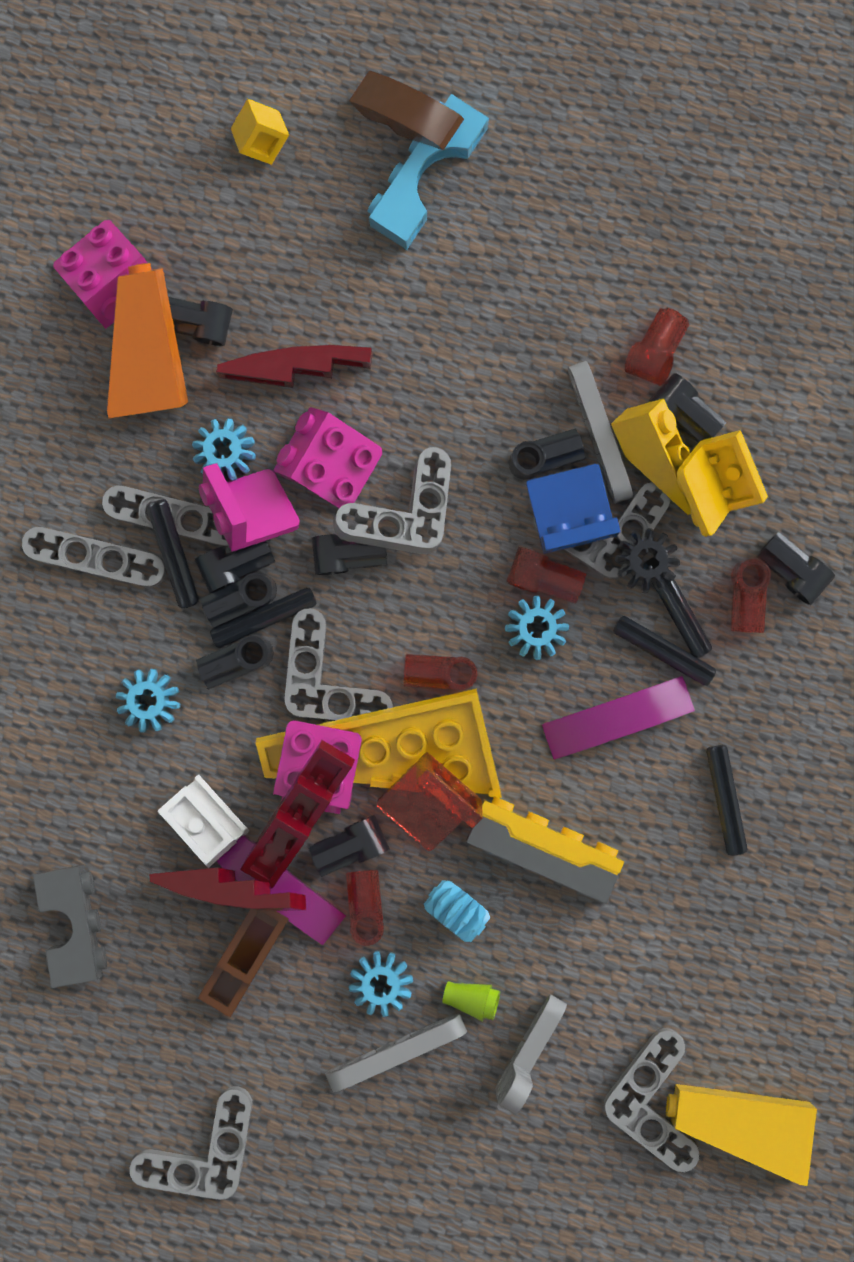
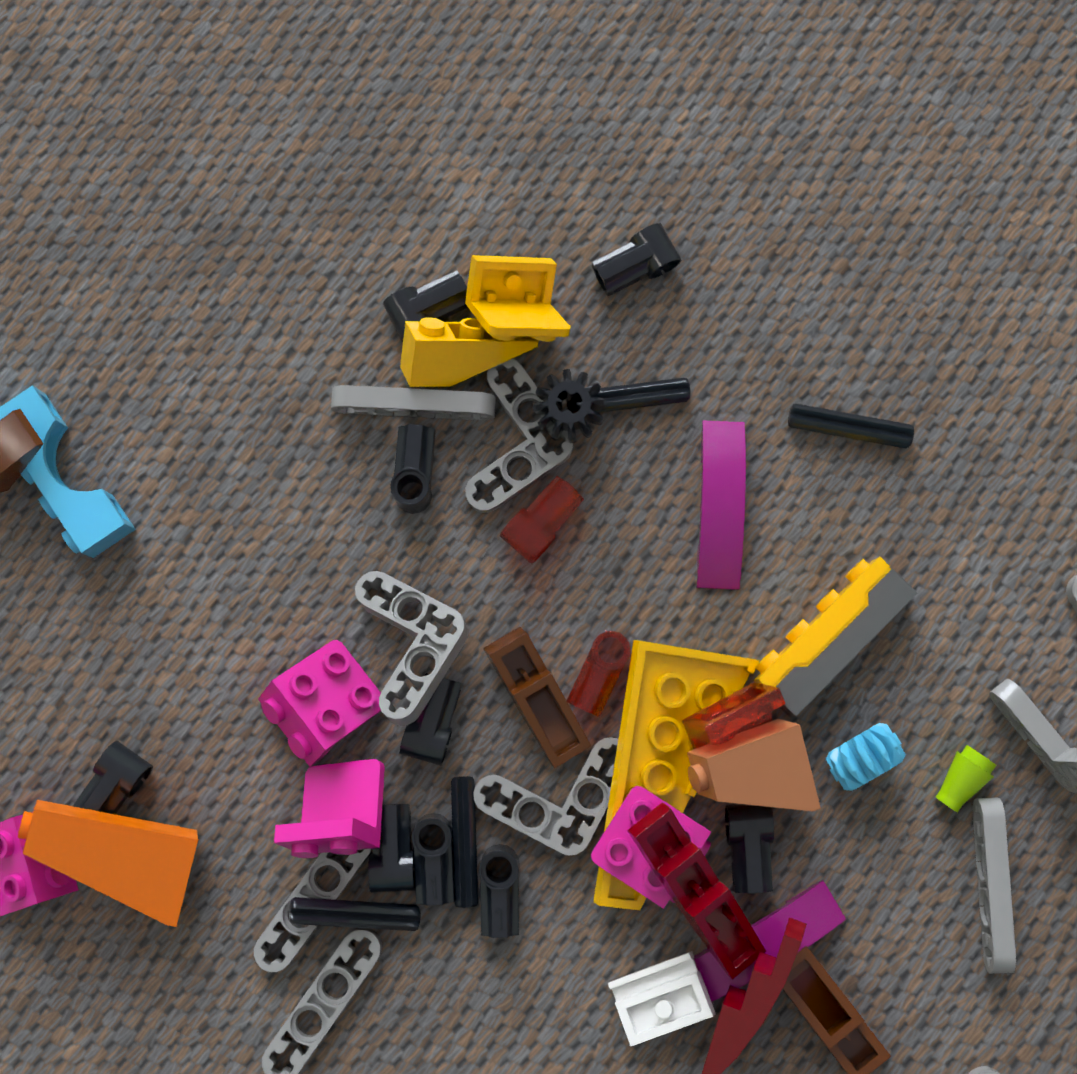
camera: 65 degrees left, 5 degrees down
medium azure gear [116,669,181,732] -> none
medium azure gear [192,418,256,481] -> none
dark red slope [216,345,373,388] -> none
clear red piece [346,869,385,946] -> none
medium azure gear [349,951,413,1017] -> none
medium azure gear [505,596,569,660] -> none
blue bracket [526,464,621,554] -> none
black axle [613,616,717,686] -> none
clear red piece [625,307,690,386] -> none
clear red piece [730,559,771,633] -> none
none -> reddish brown slope [483,627,591,769]
none -> nougat slope [687,719,821,811]

